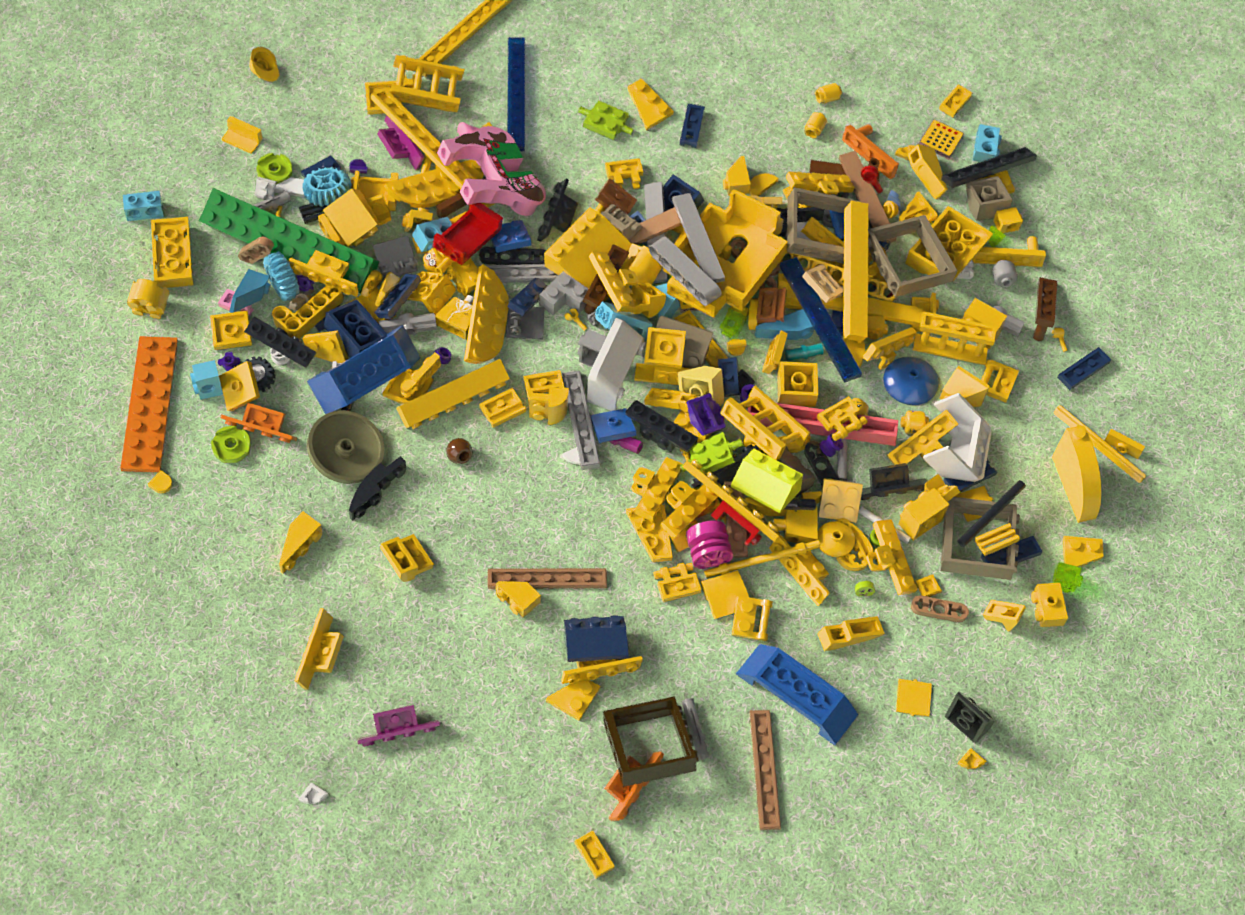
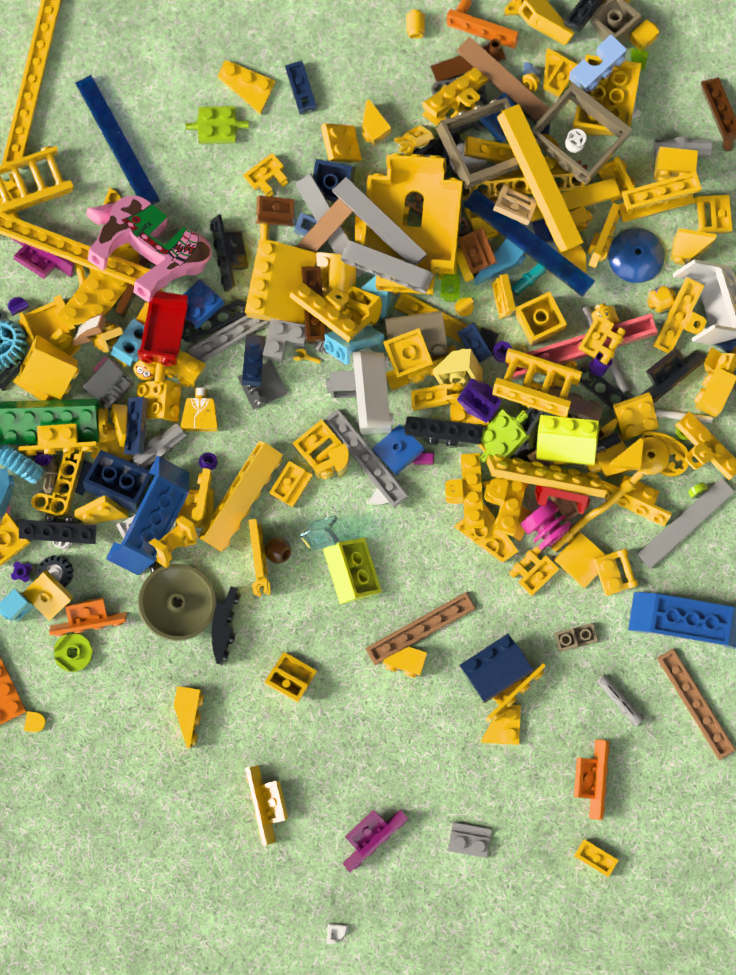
camera: 15 degrees left, 20 degrees up
yellow plate [464,264,509,364] -> none
dark tan hinge [601,204,642,241] -> none
dark brown window [603,696,699,787] -> none
yellow tile [749,173,779,196] -> none
yellow slope [818,616,885,651] -> none
red plate [861,166,883,194] -> none
yellow piece [972,236,1046,267] -> none
light grey head [992,260,1018,287] -> none
none -> medium nougat slope [73,314,106,346]
none -> yellow piece [149,516,199,568]
none -> yellow tile [249,519,271,597]
none -> clear light blue panel [300,516,339,551]
none -> yellow plate [321,123,362,163]
none -> neon yellow slope [323,538,382,604]
none -> light grey plate [448,822,492,858]
none -> dark tan slope [554,623,599,652]
none -> white wheel [565,129,586,153]
none -> light blue arch [569,35,627,93]
none -> yellow slope [609,438,643,471]
none -> light grey tile [637,478,735,569]

